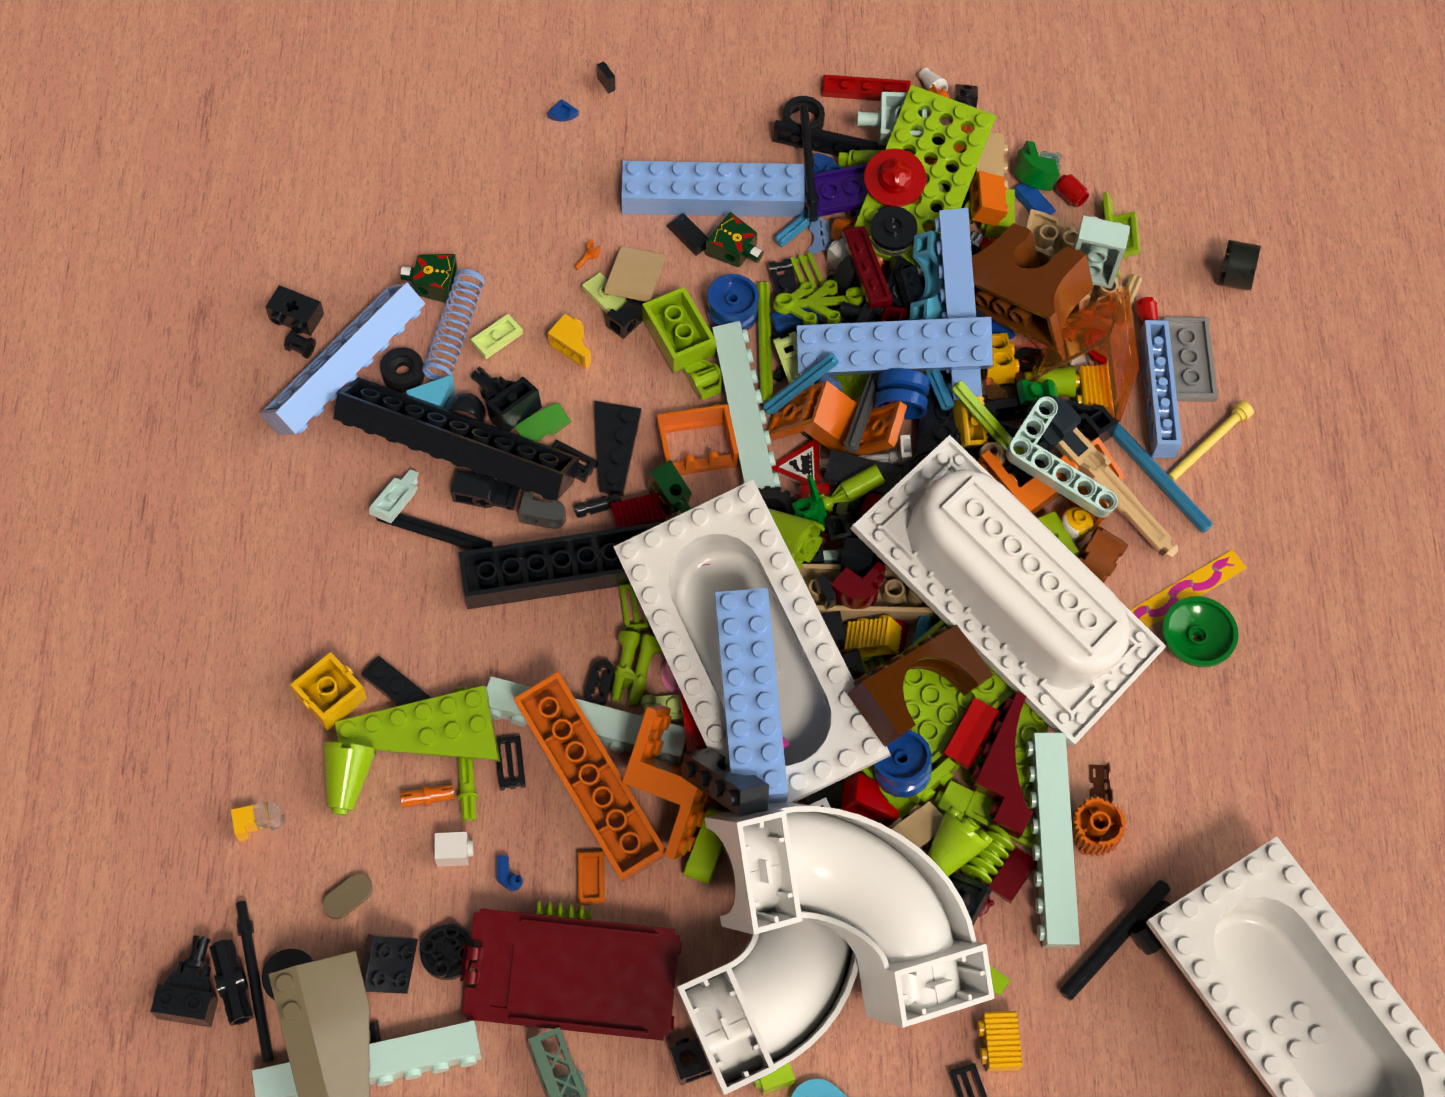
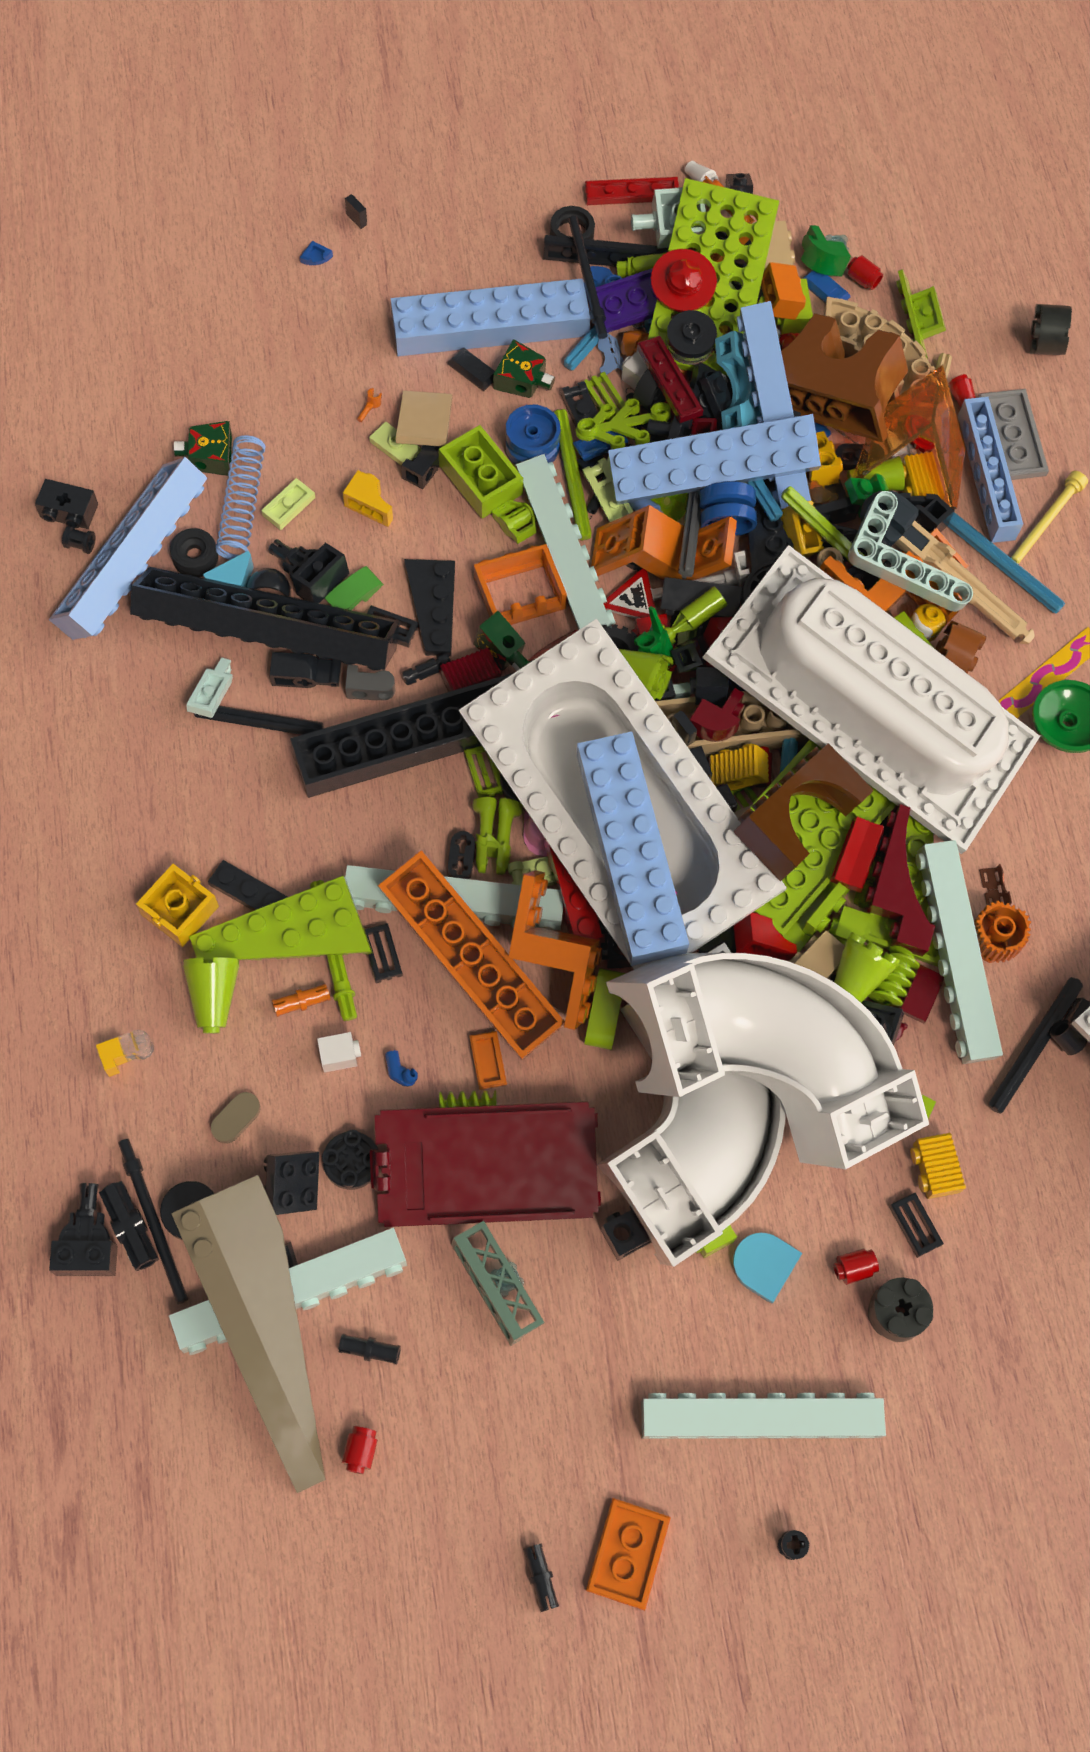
camera: 10 degrees left, 5 degrees up
black arch [681,748,769,816] -> none
dark azure axle [763,353,839,414] -> none
blue wheel [874,730,932,798] -> none
light aqua brick [1073,215,1130,289] -> none

